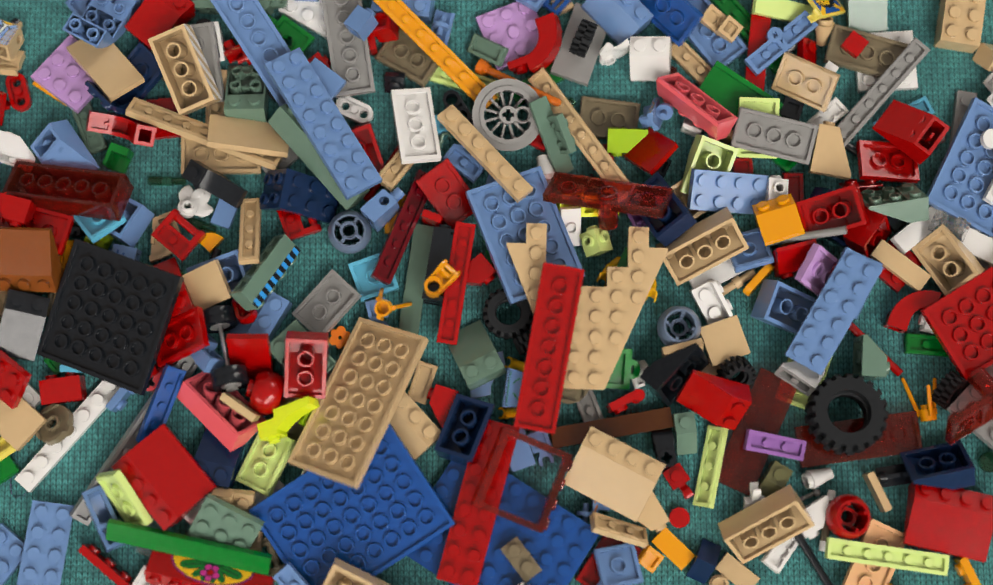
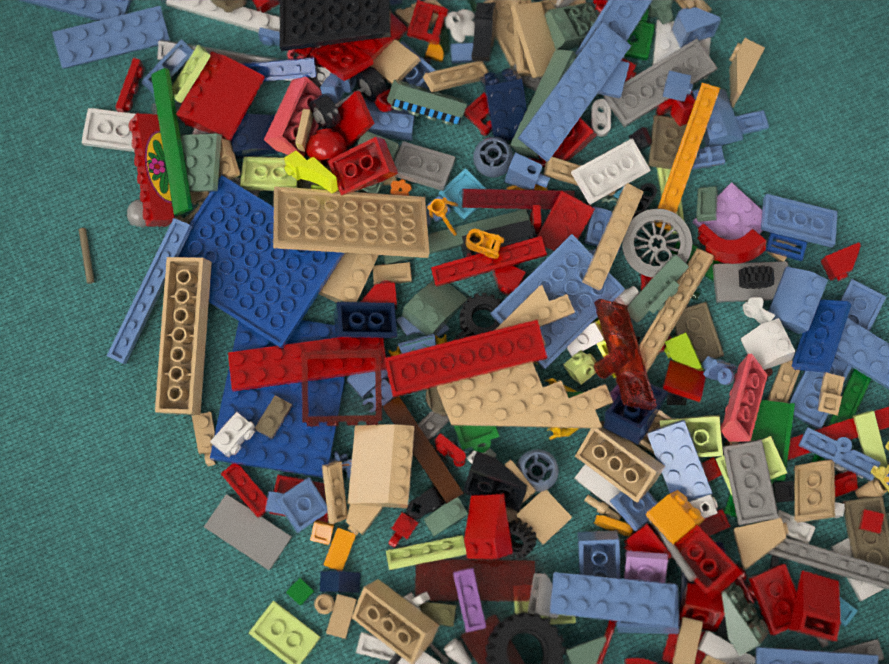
camera: 65 degrees right, 5 degrees down
orange piece [475,58,561,106] -> none
red tile [668,507,690,528] -> none
white slope [680,118,702,137] -> none
white bracket [689,279,733,325] -> none

